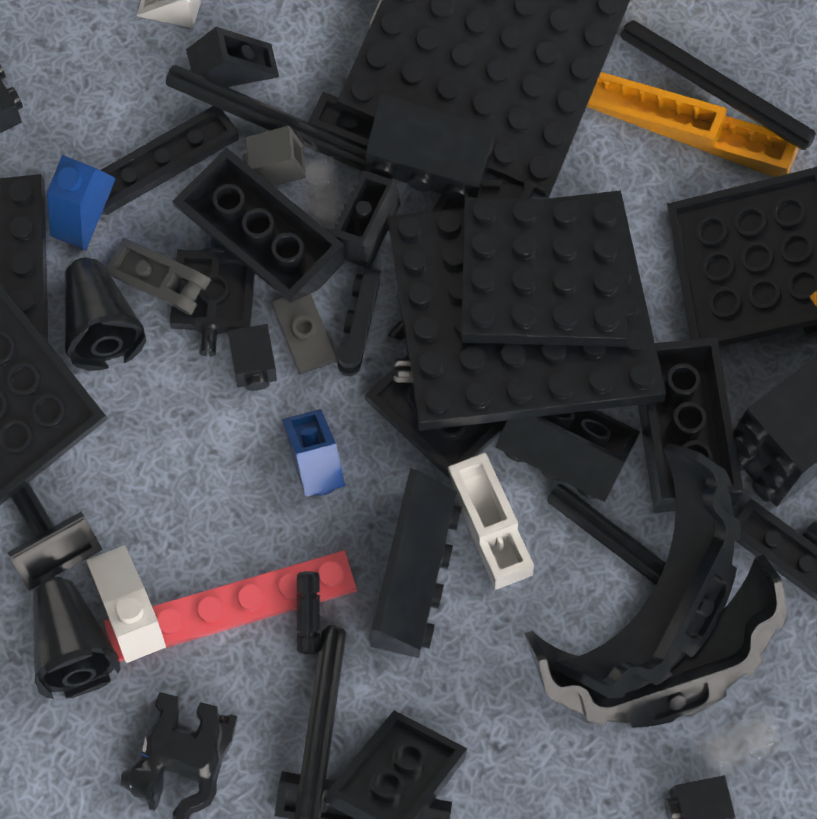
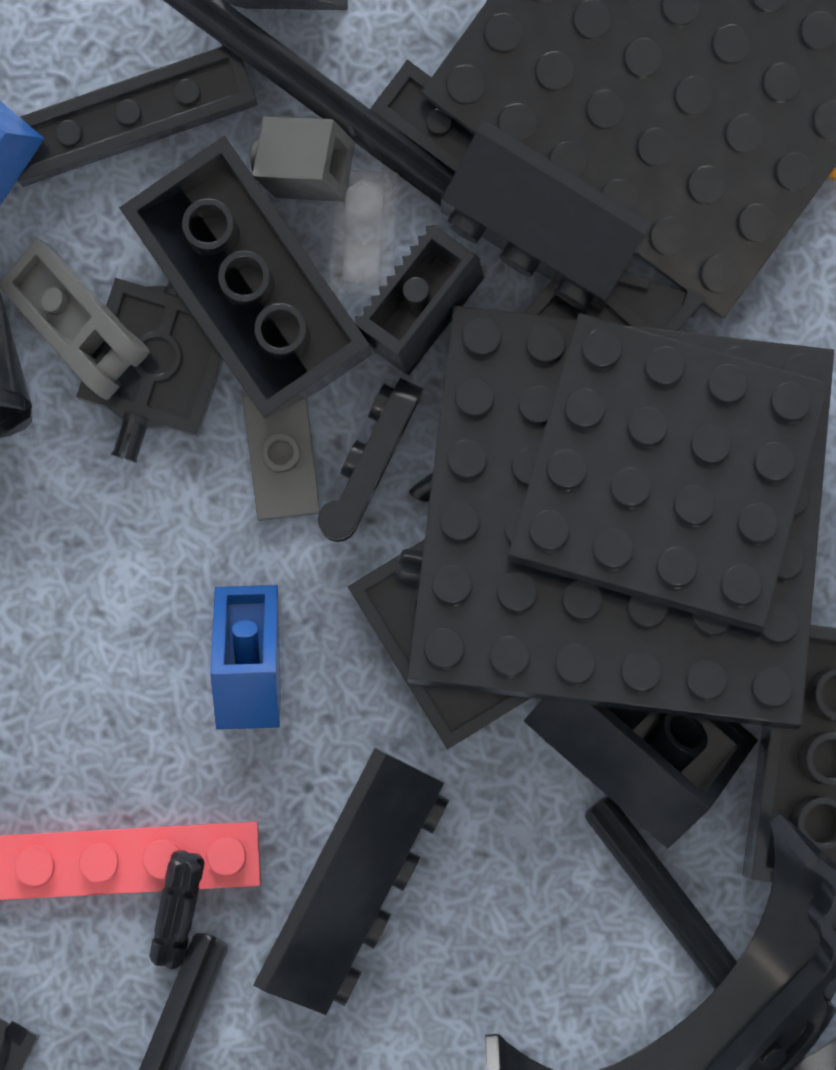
camera: 20 degrees right, 15 degrees up
black brick [228,324,277,391] -> none
white slope [448,453,534,590] -> none

